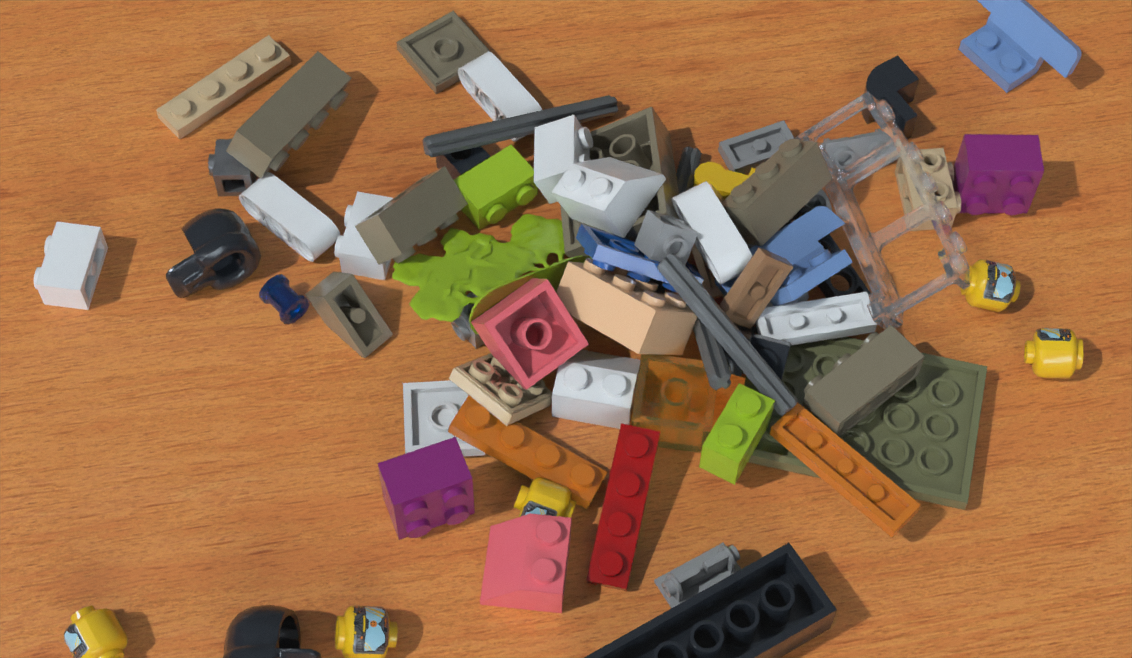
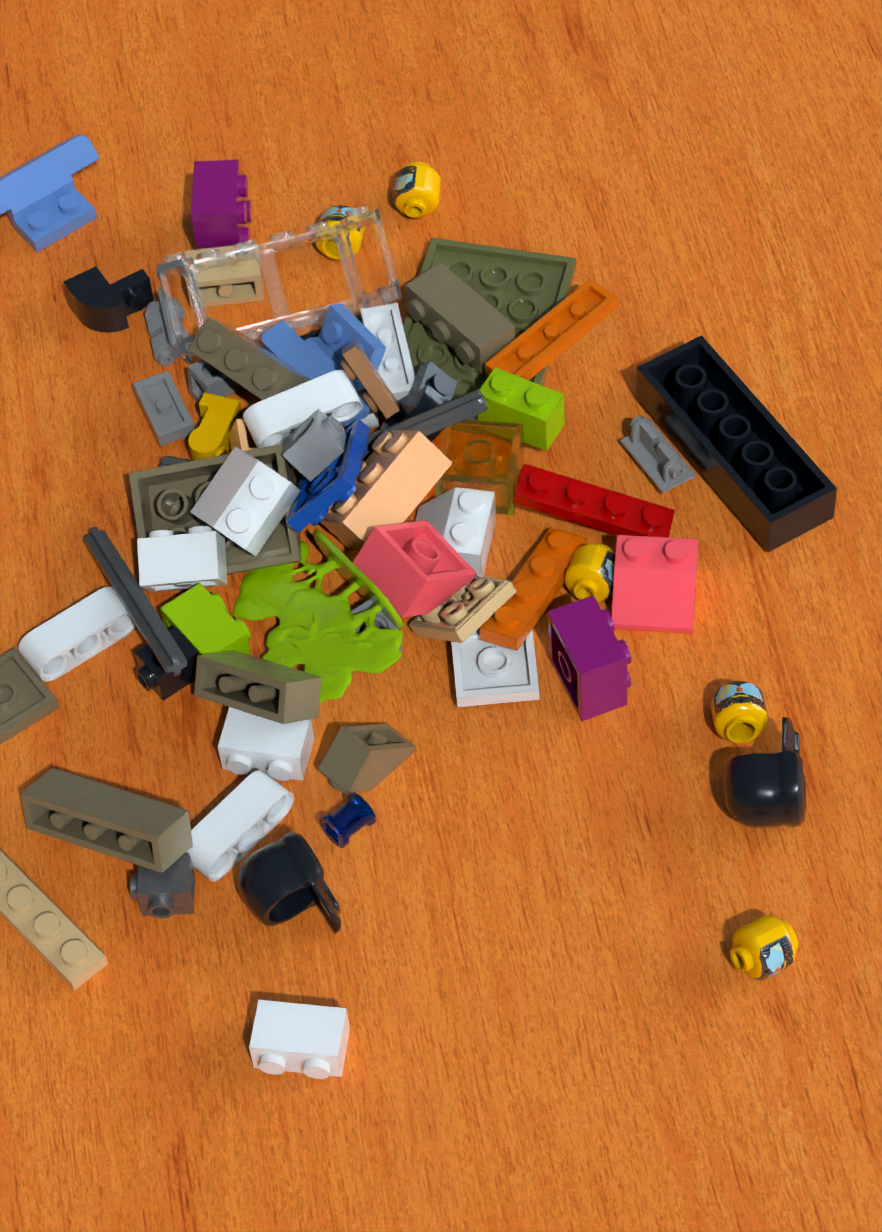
camera: 85 degrees left, 5 degrees down
dark grey axle [657,253,798,415] -> none

